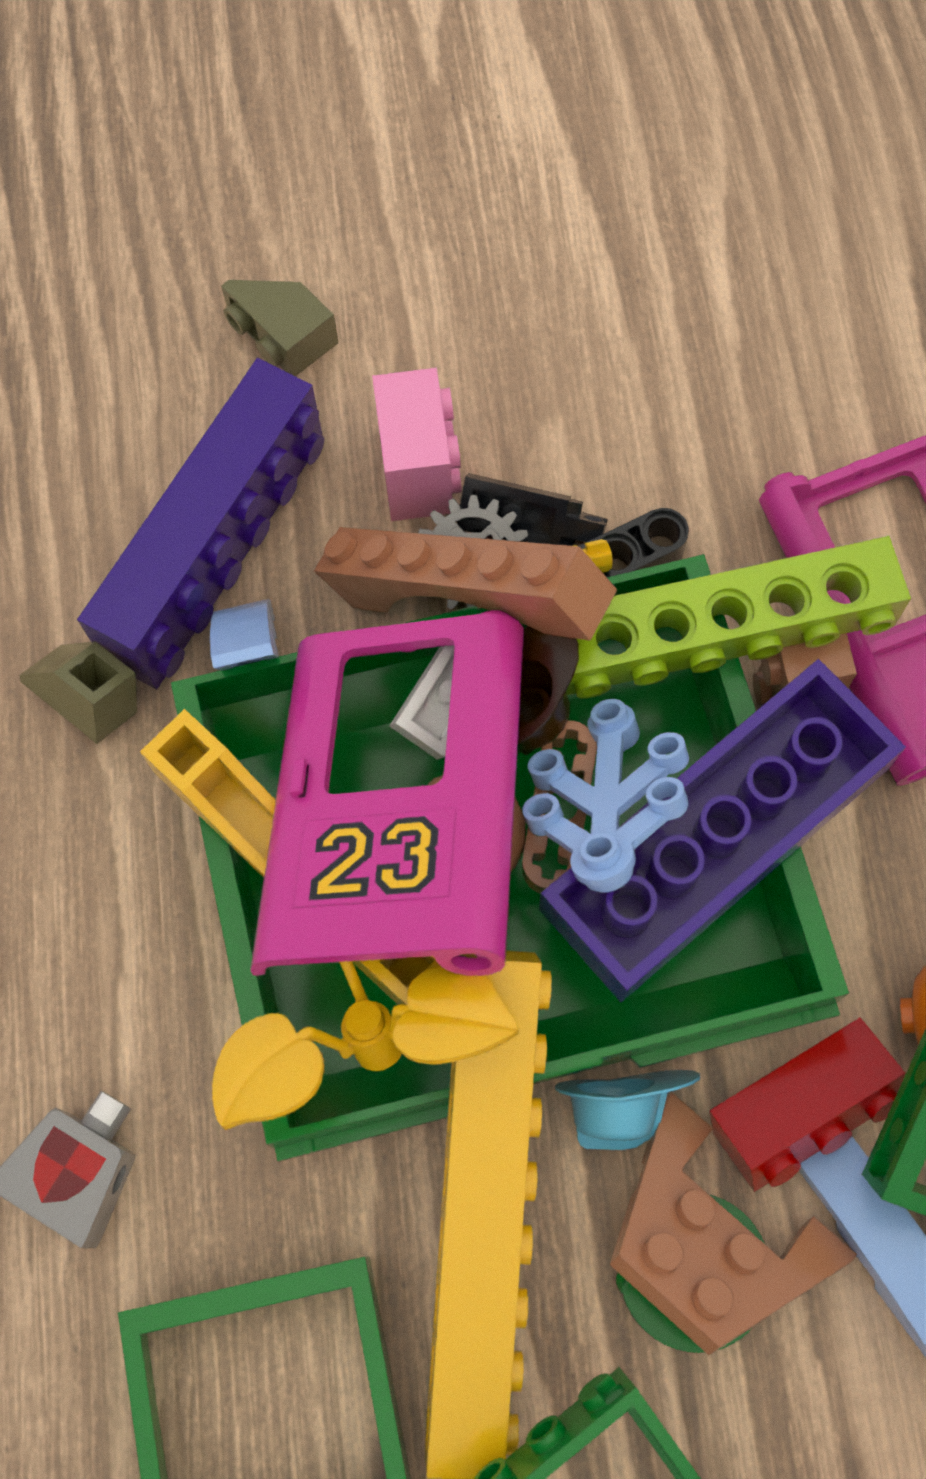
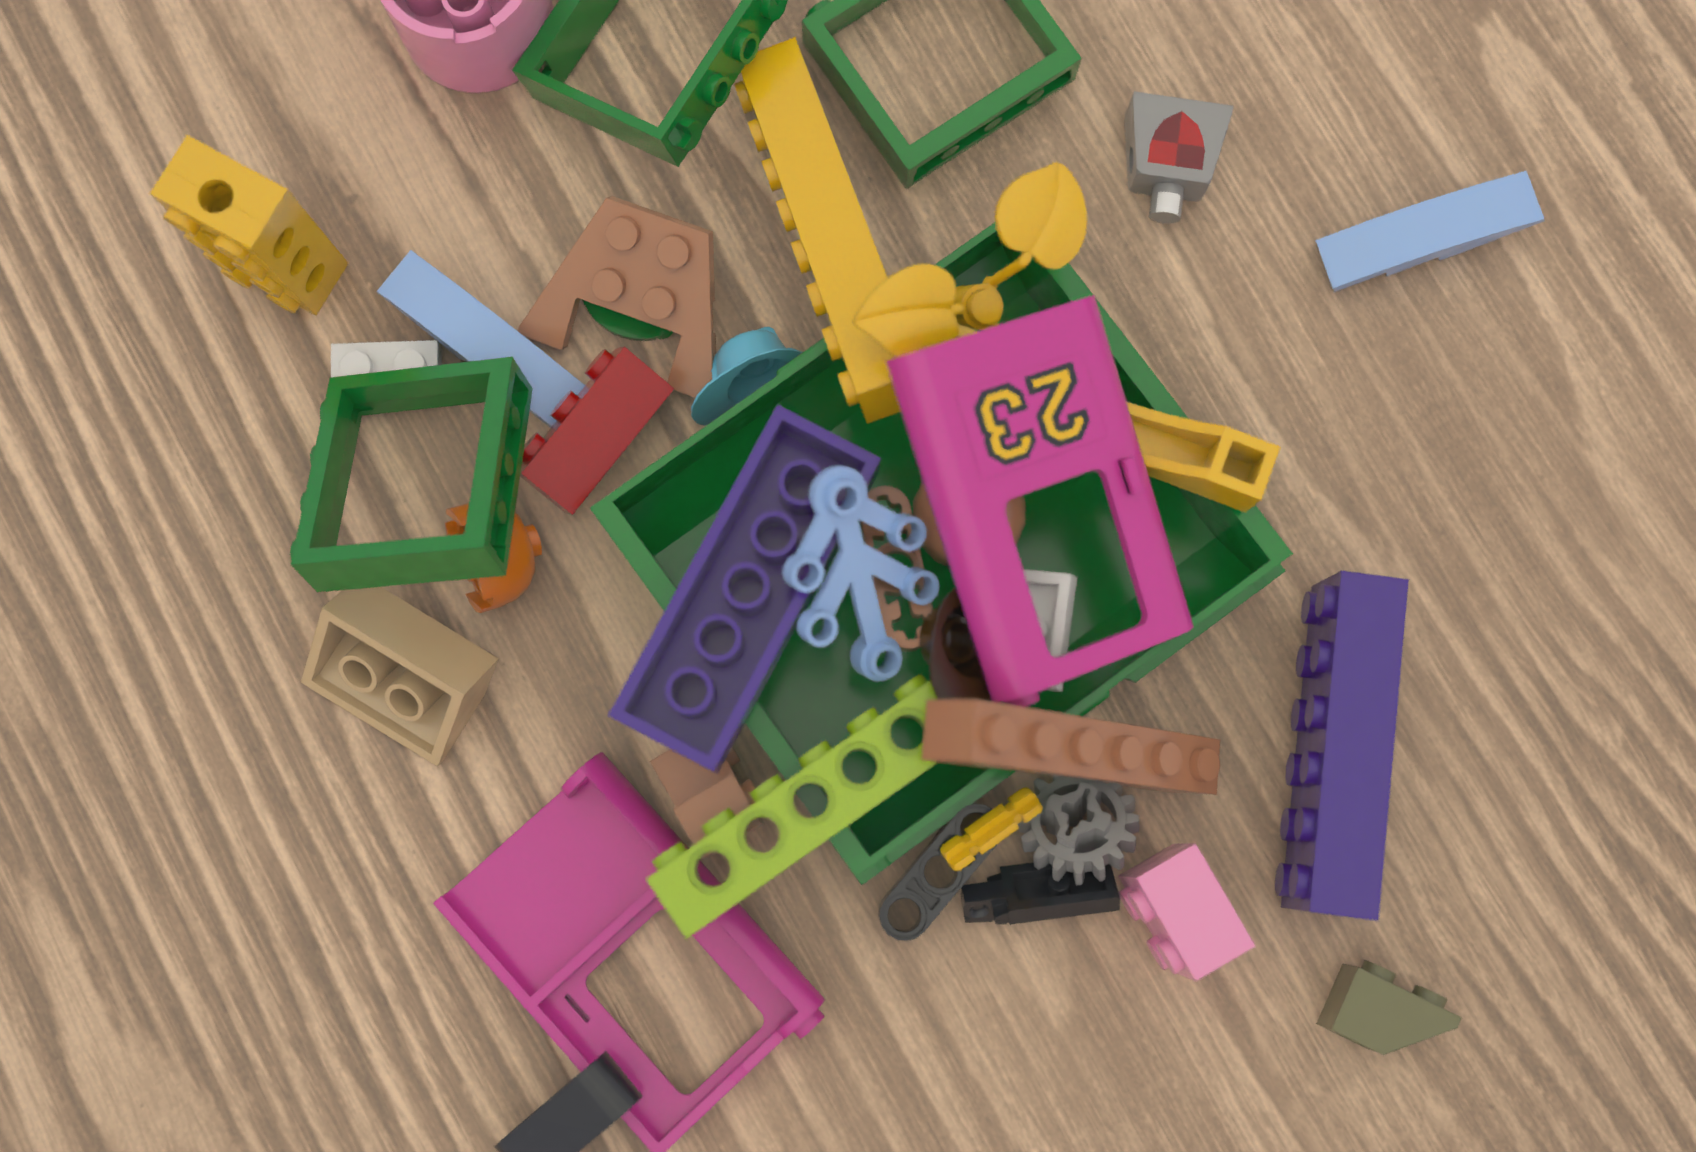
camera: 150 degrees right, 10 degrees up
olive slope [19,641,137,744] -> none
light blue slope [210,599,279,671] -> none

